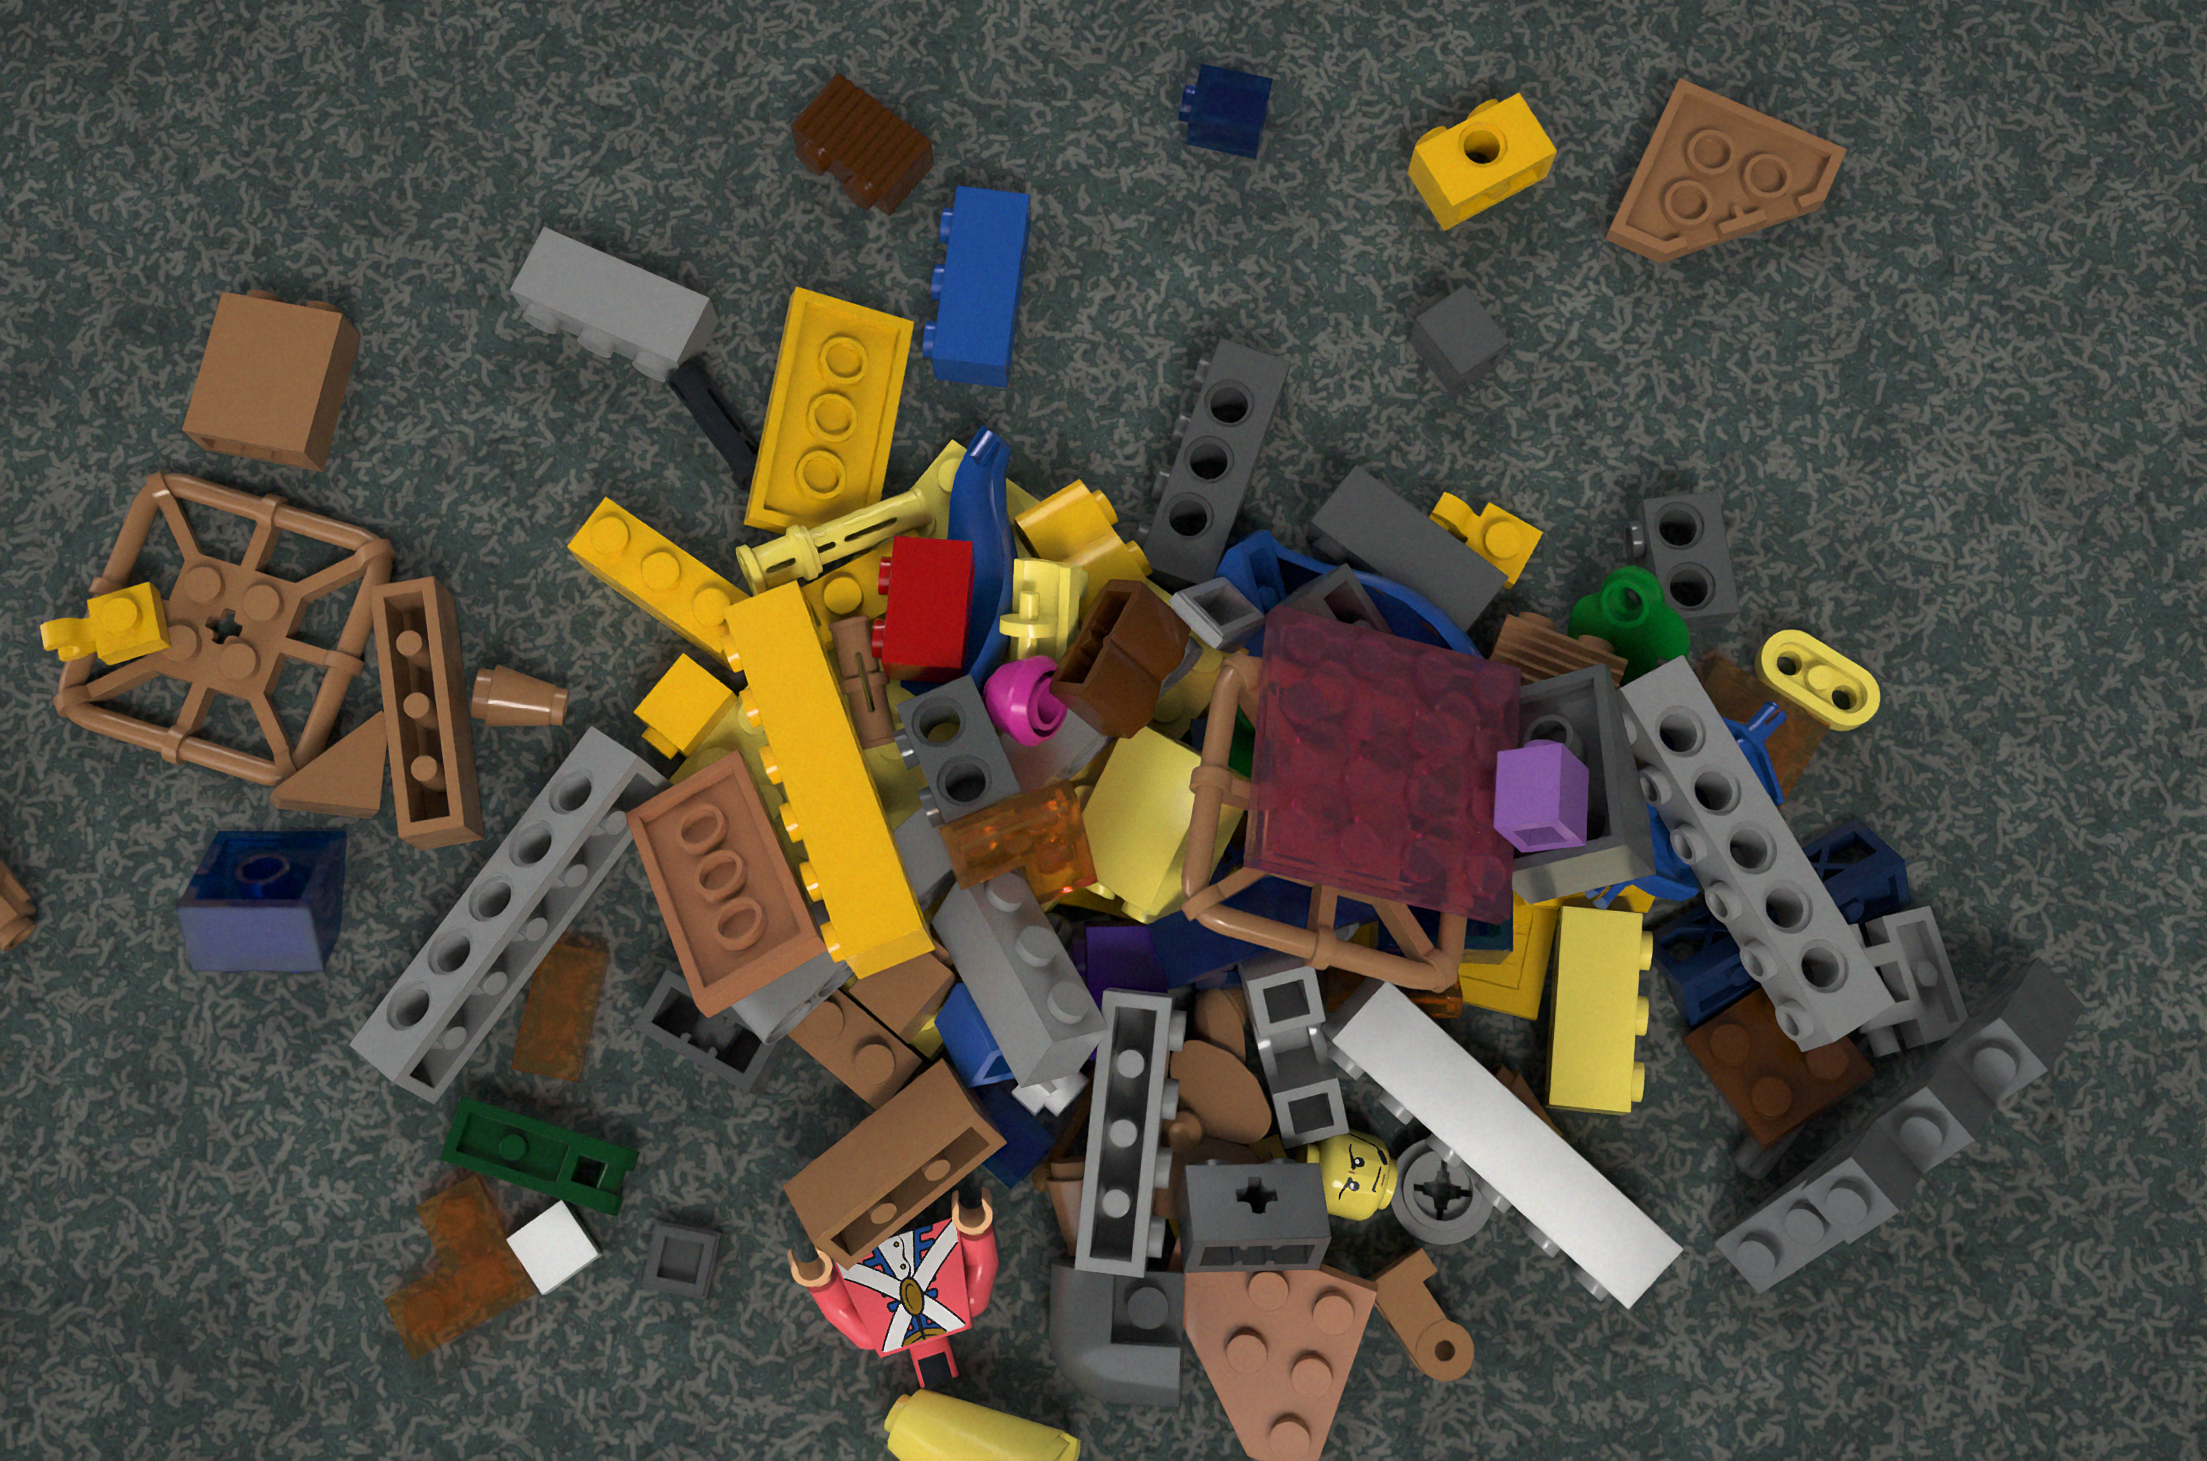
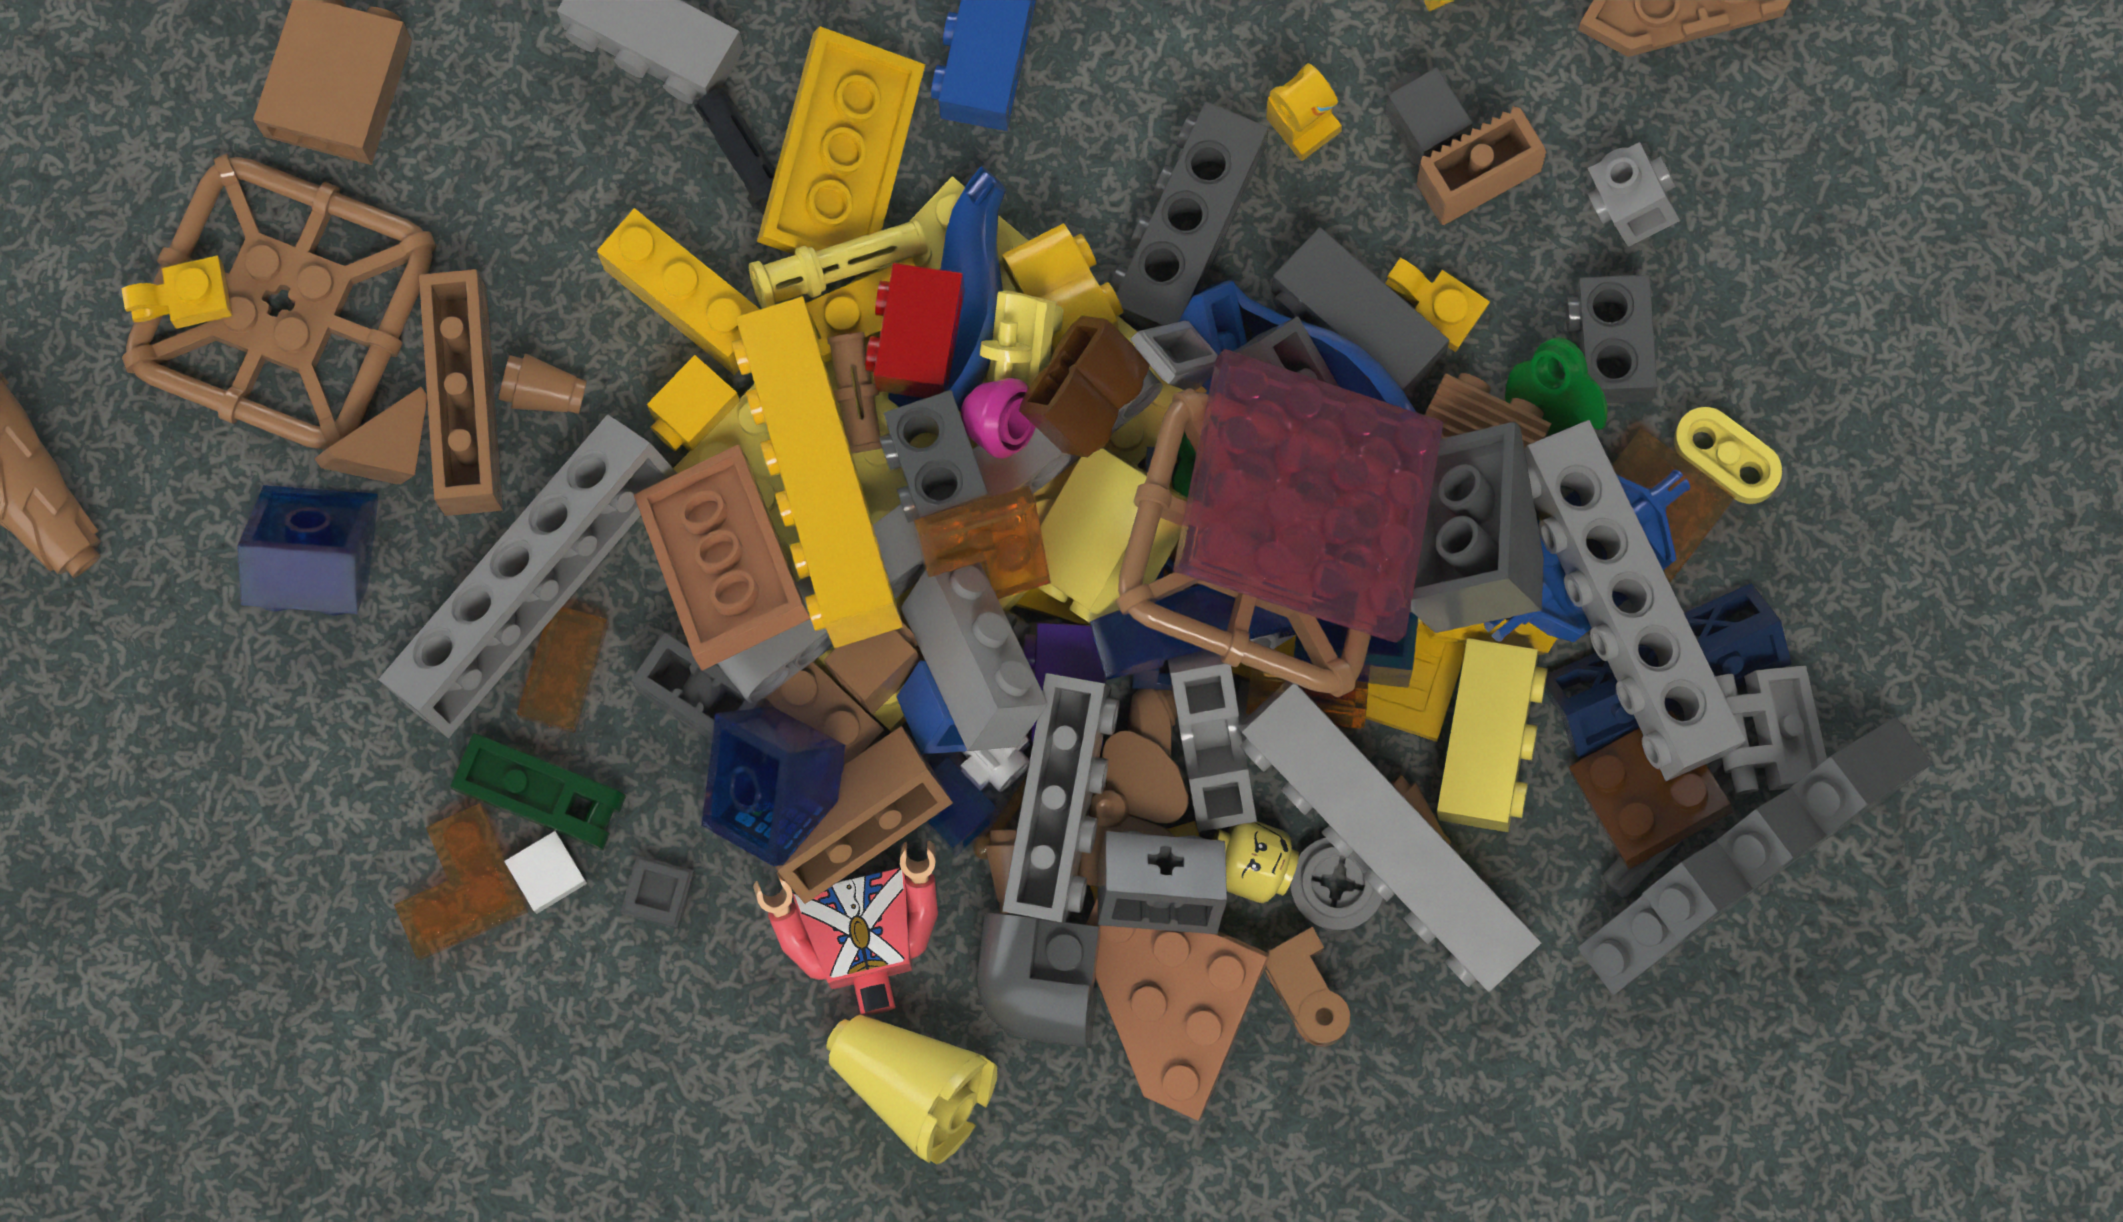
camera: 10 degrees right, 0 degrees up
medium lavender brick [1494,740,1589,853] -> none
none -> clear blue slope [701,706,846,866]
none -> yellow leg [1266,63,1342,161]
none -> medium nougat brick [1416,106,1546,225]
none -> light grey brick [1588,142,1680,247]

